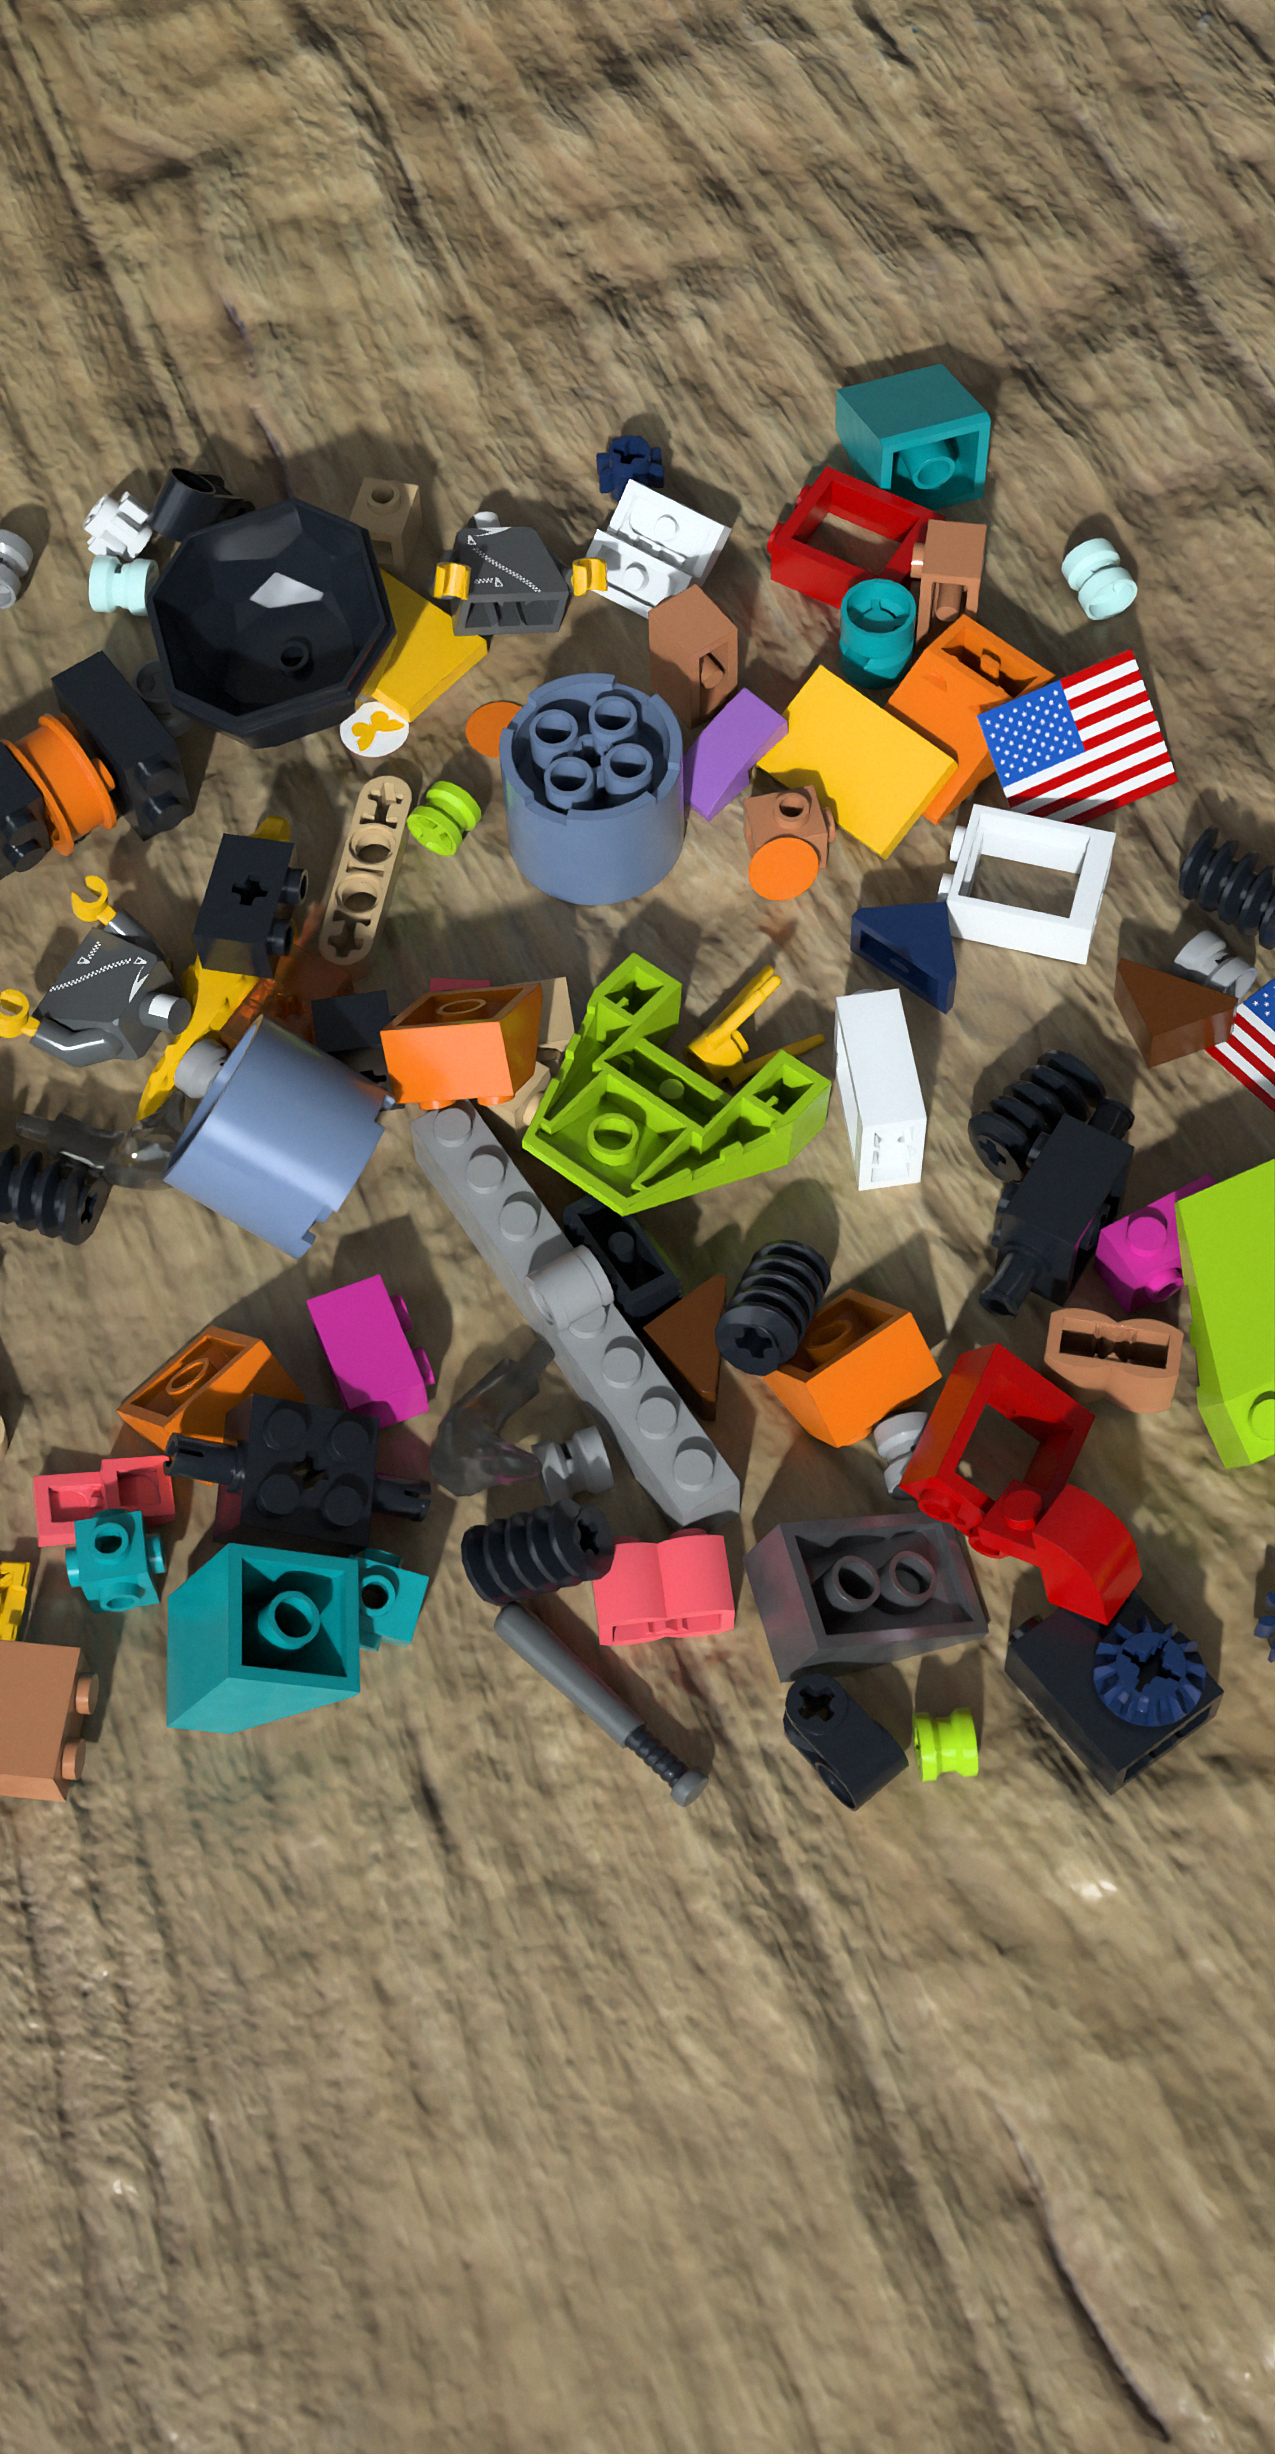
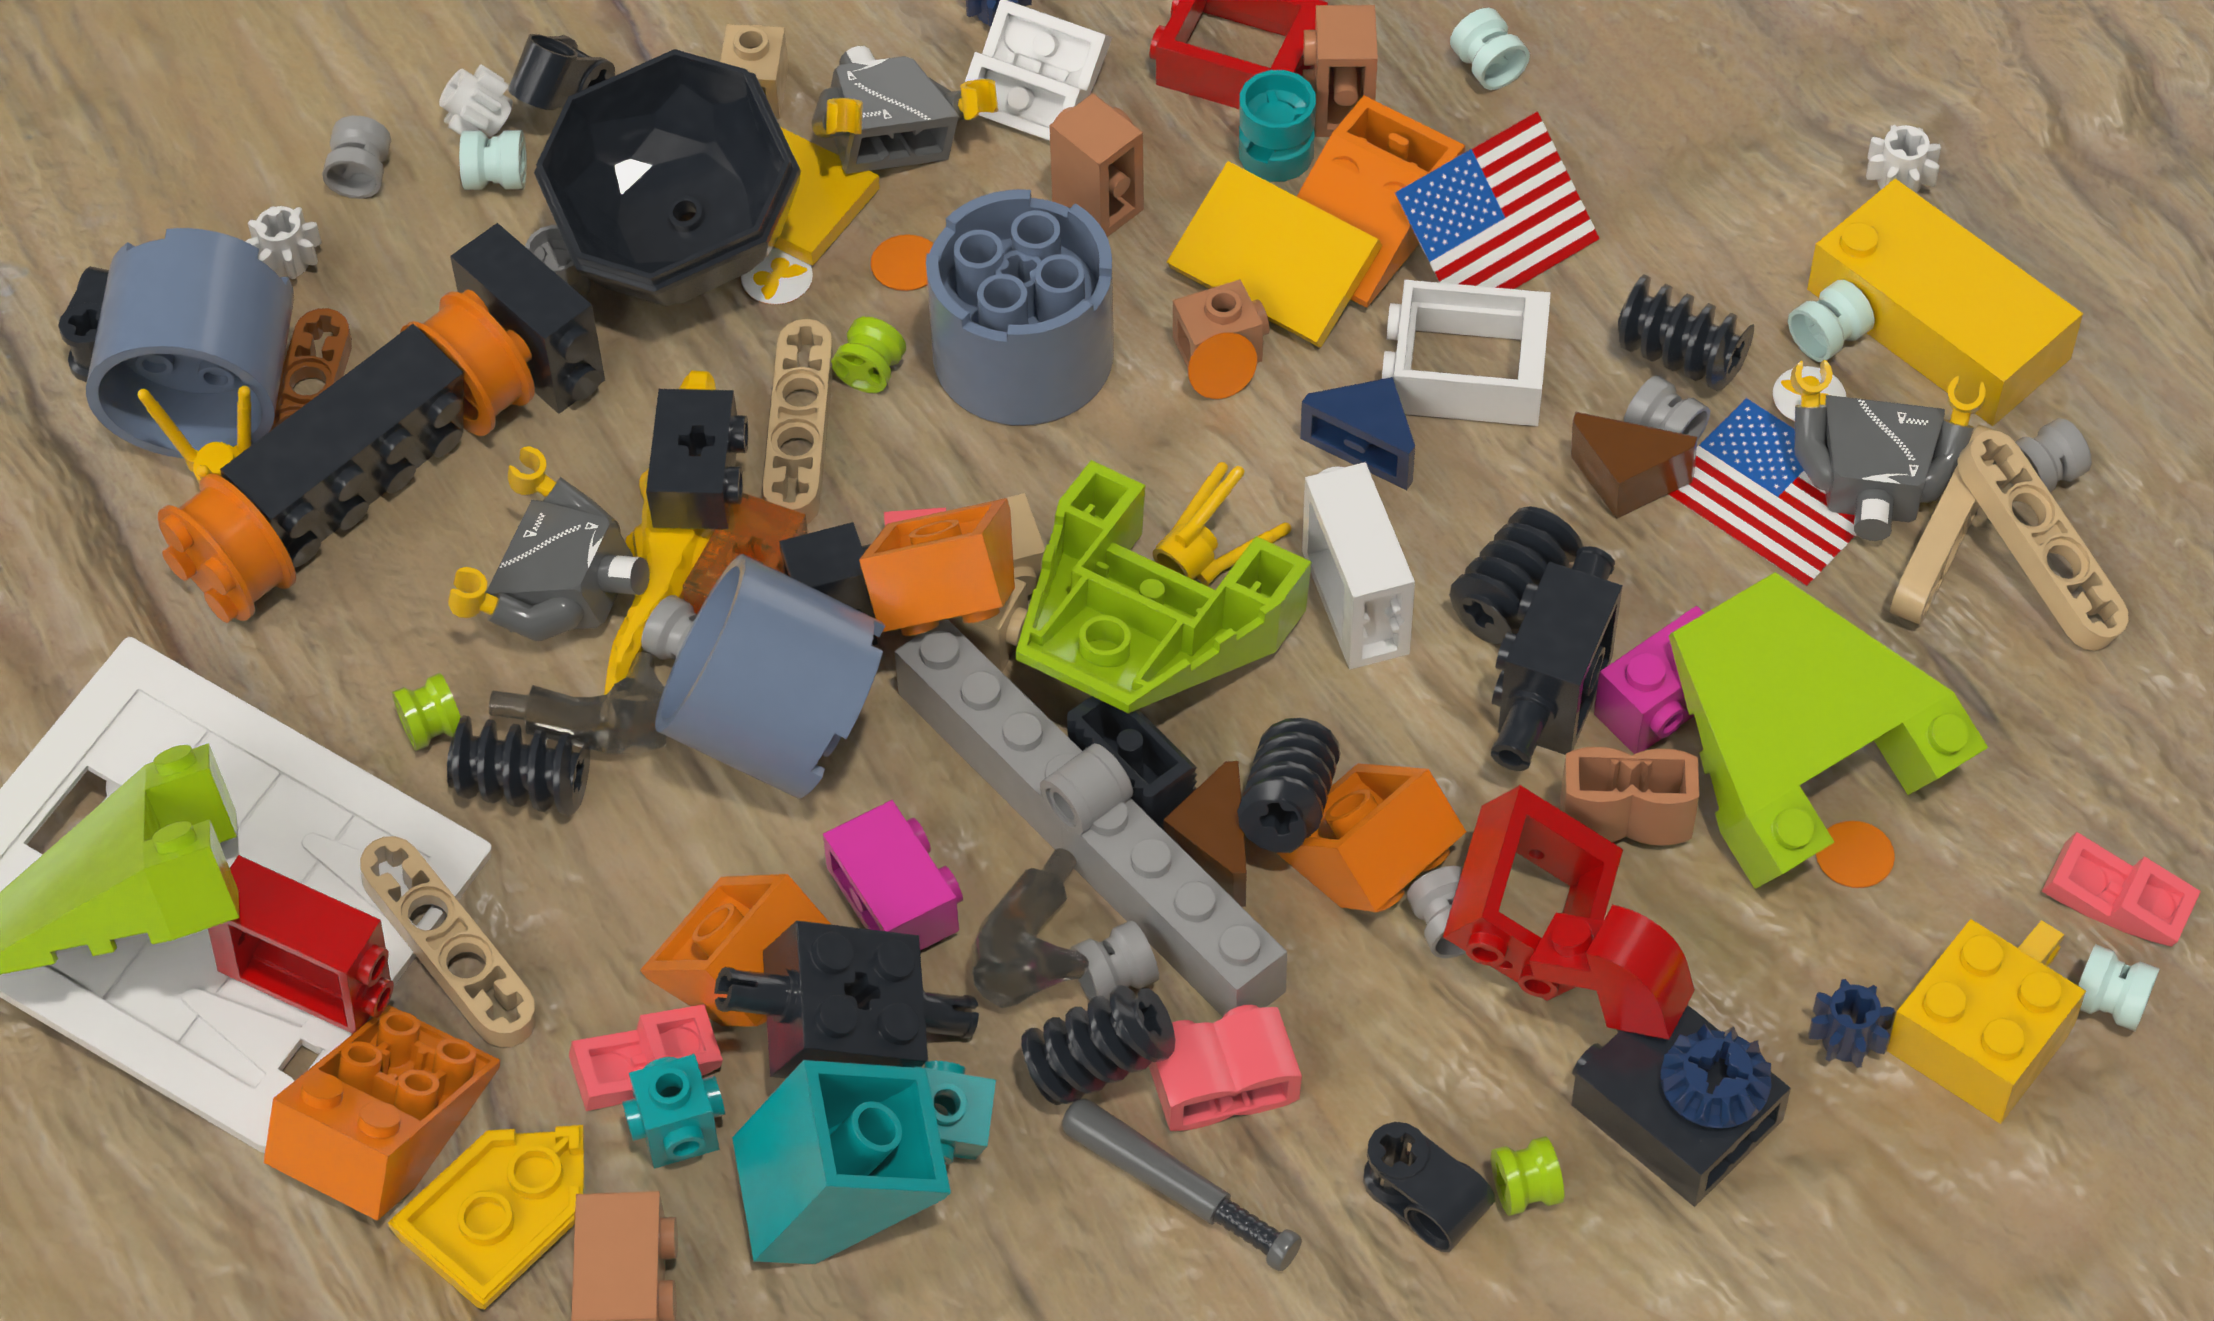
camera: 10 degrees left, 5 degrees down
medium lavender slope [683,687,789,821] -> none
flat silver slope [742,1512,989,1683] -> none

